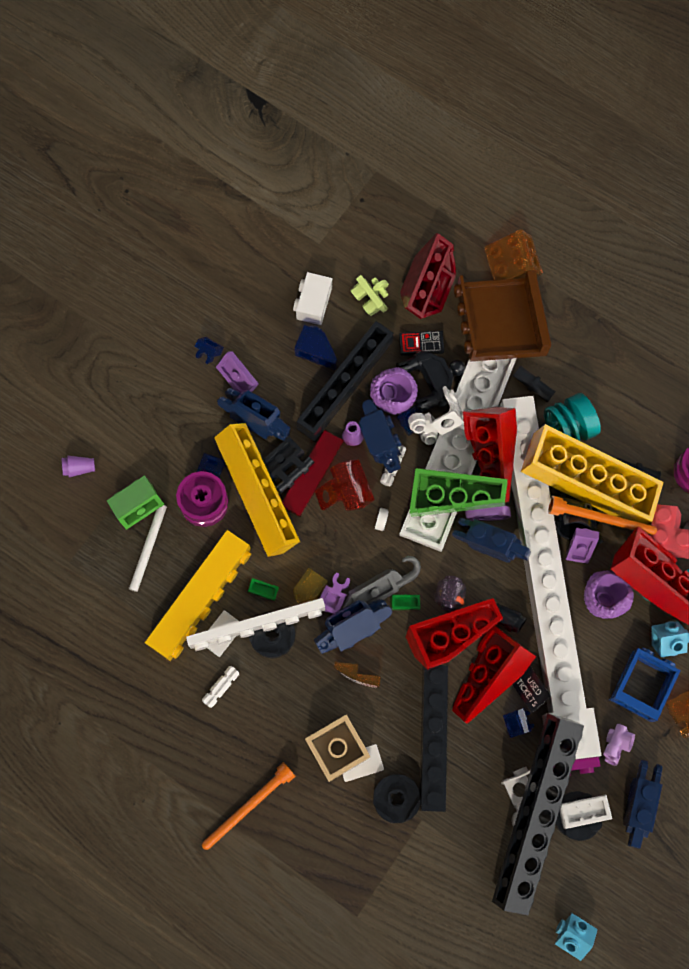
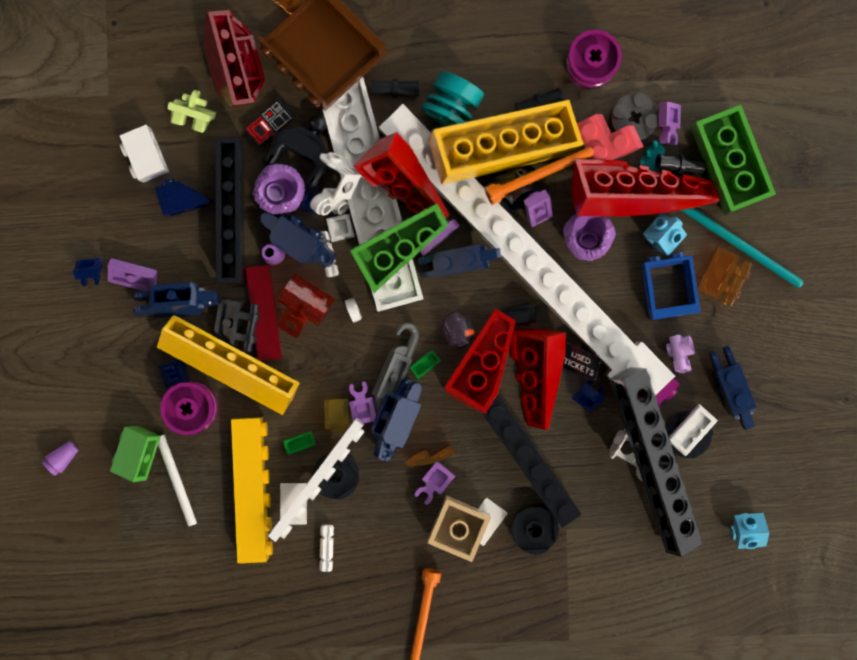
camera: 35 degrees left, 15 degrees up
none -> white tile [326,214,355,242]
none -> medium lavender plate [415,462,455,505]

